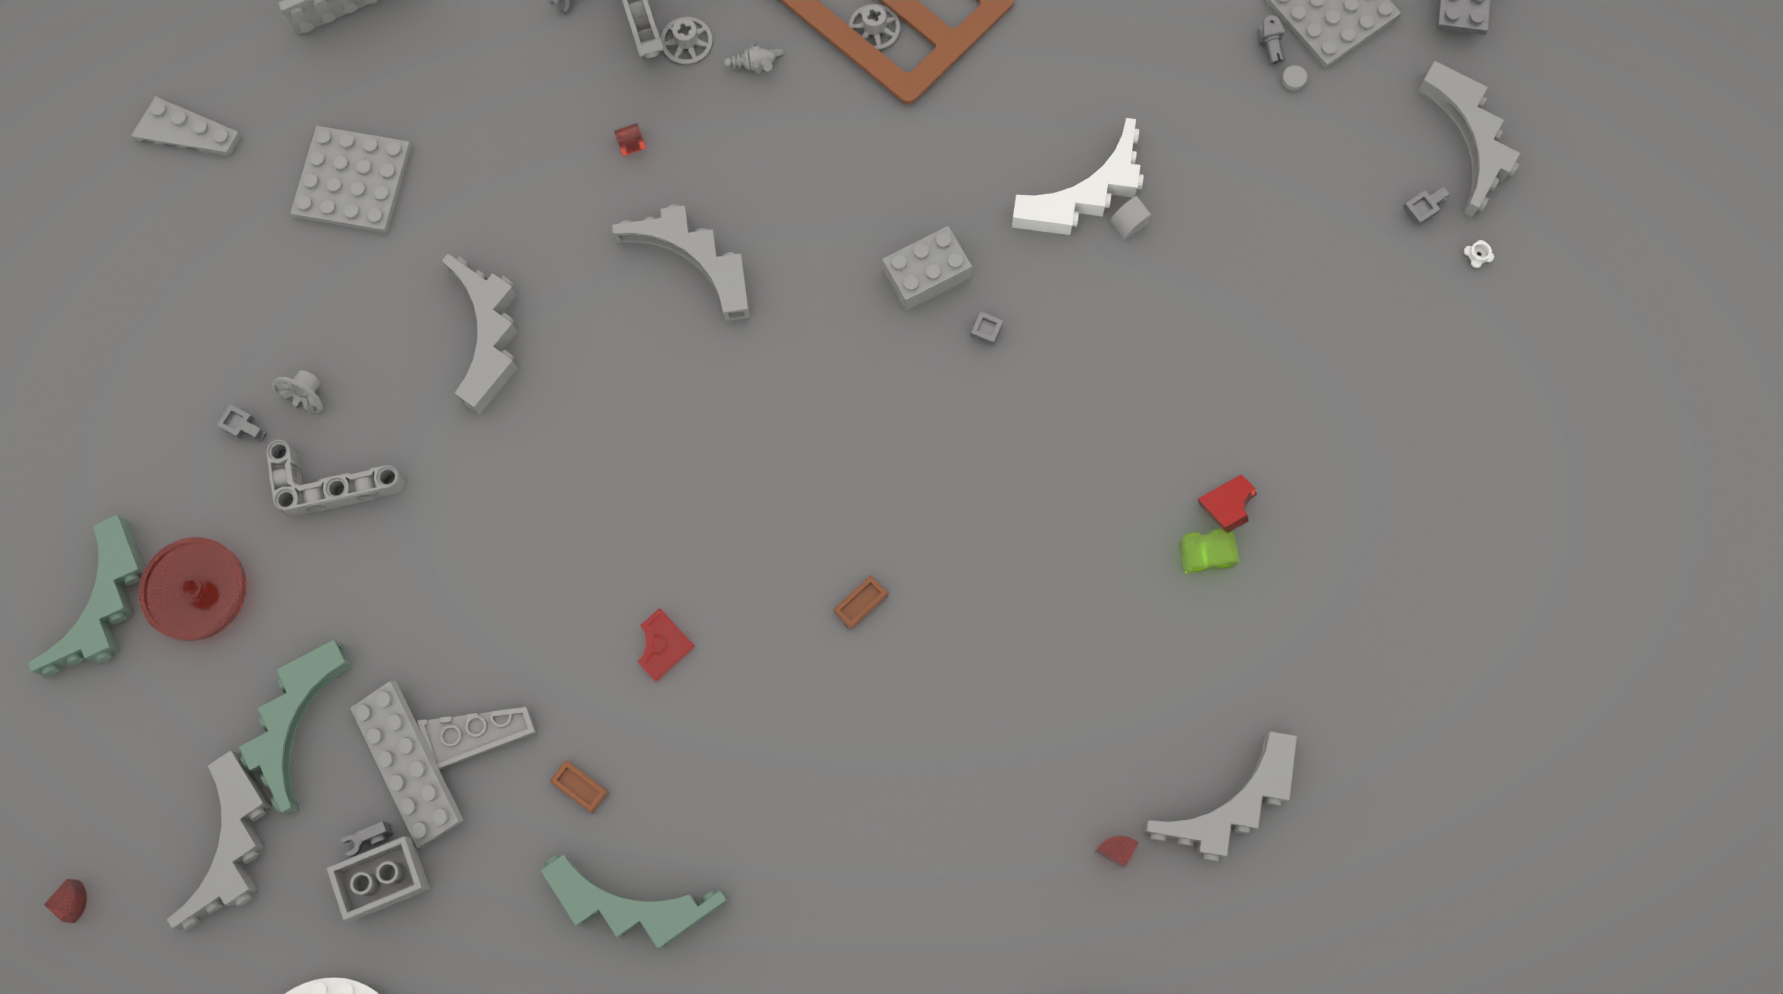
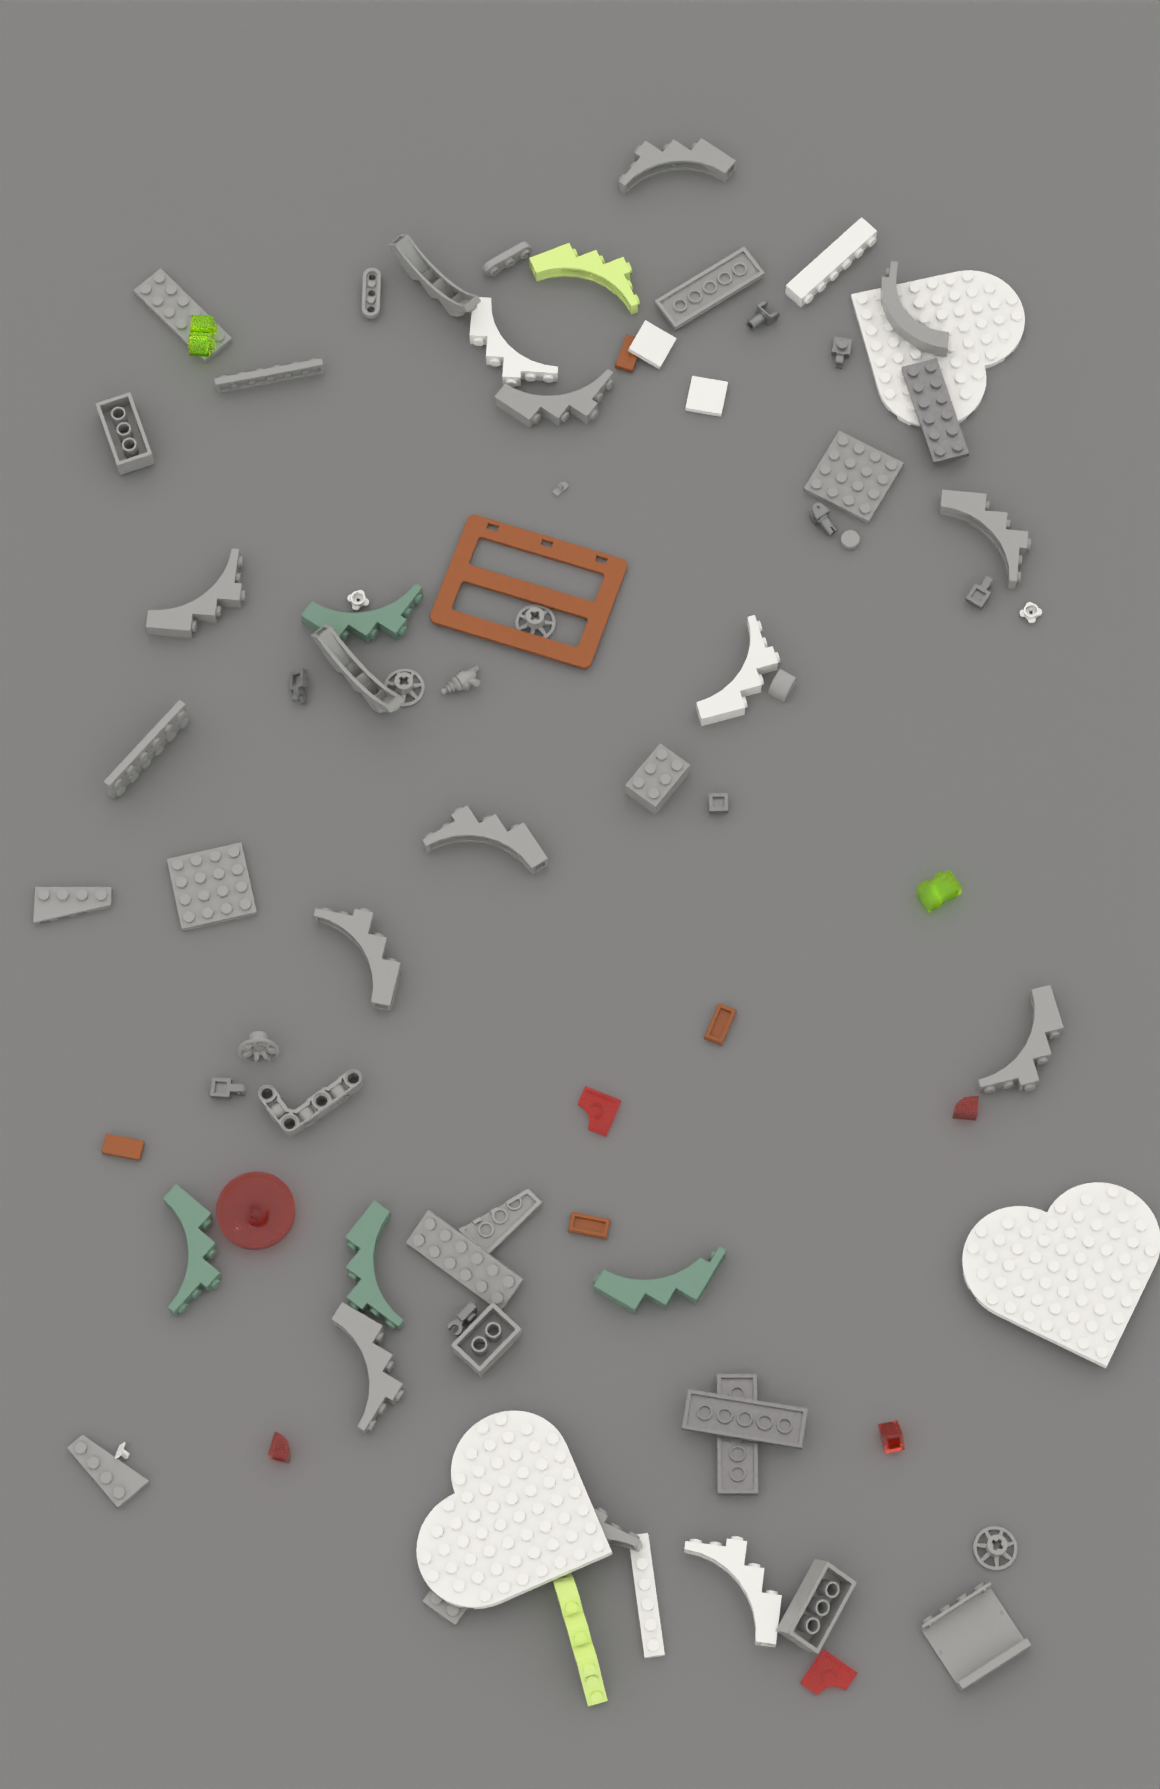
camera: 25 degrees left, 5 degrees down
clear red brick [614,123,646,156] -> none
red tile [1198,474,1257,534] -> none
none -> dark orange tile [101,1133,145,1161]

